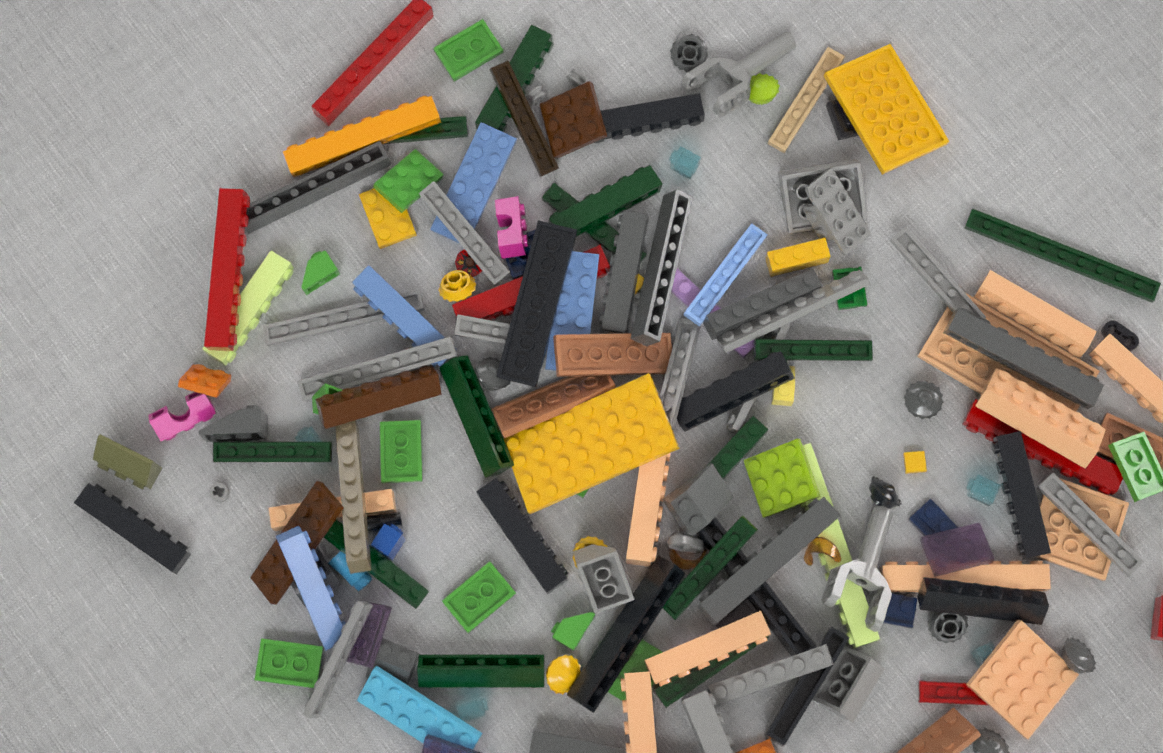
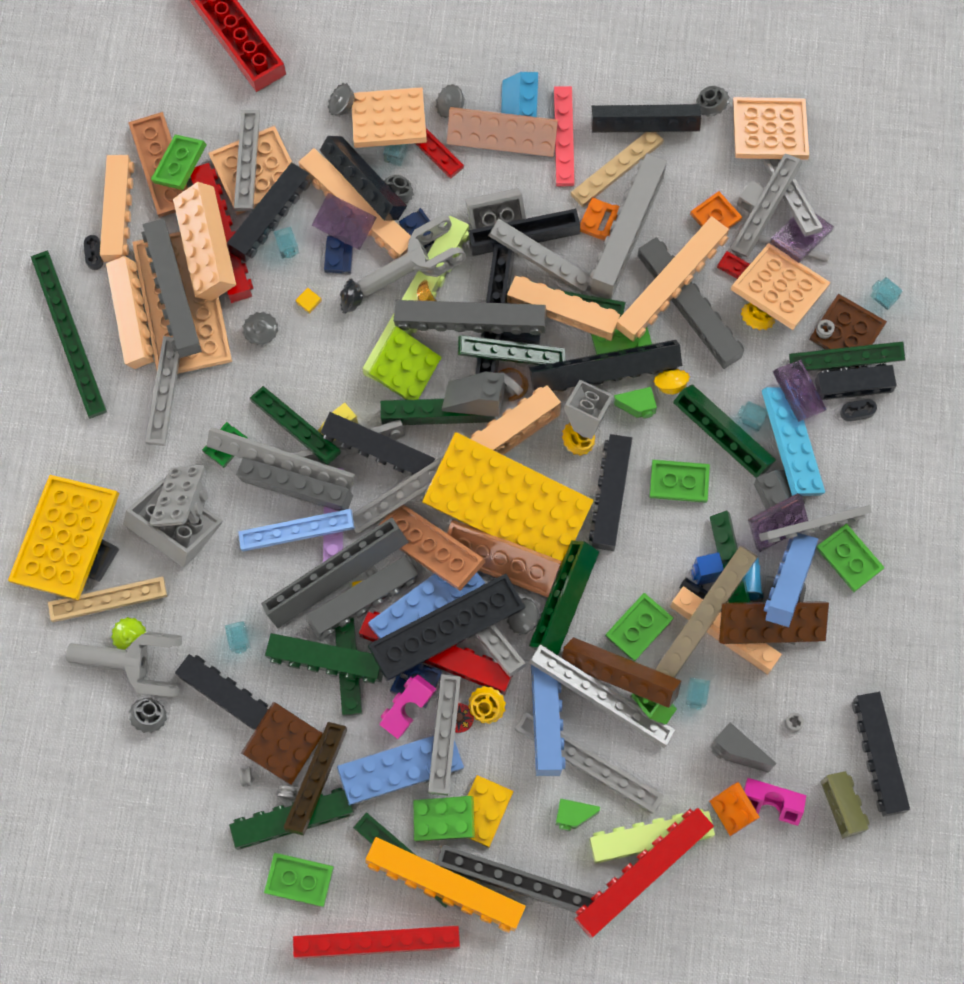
camera: 135 degrees left, 5 degrees down
dark green tile [213,442,332,462] -> none
yellow brick [765,238,831,277] -> none

